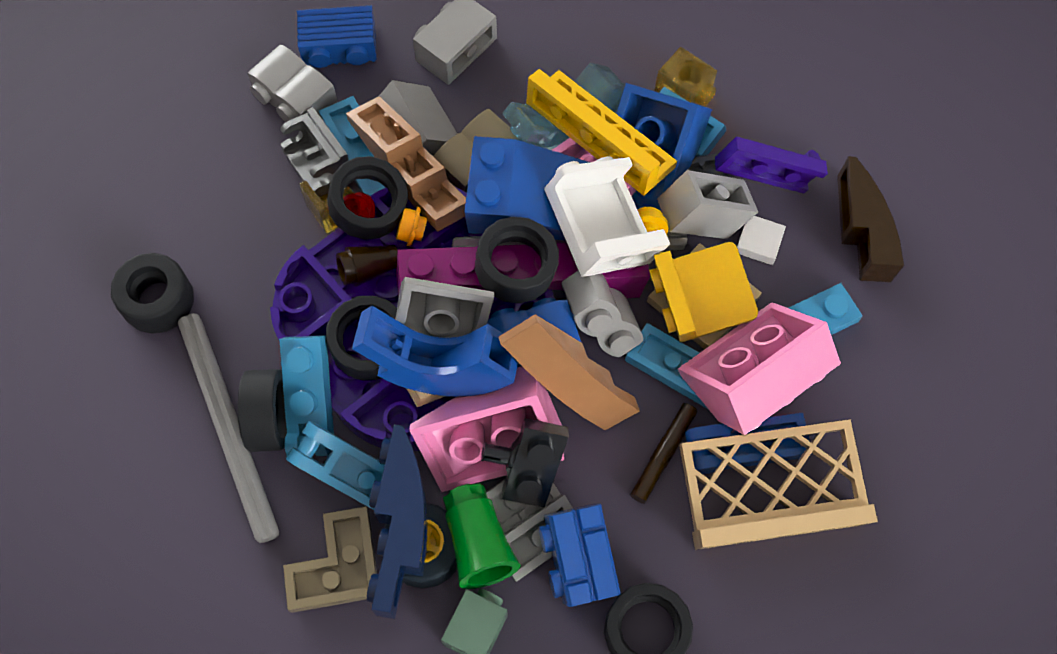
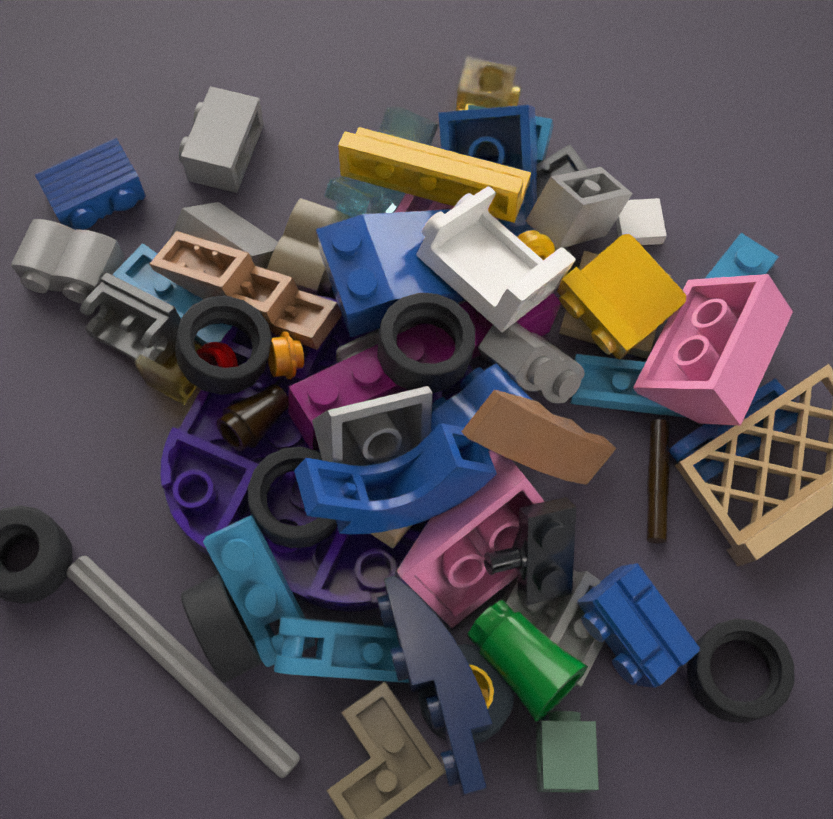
camera: 25 degrees left, 0 degrees up
dark purple hinge [715,136,828,194] -> none
dark brown slope [837,156,904,282] -> none

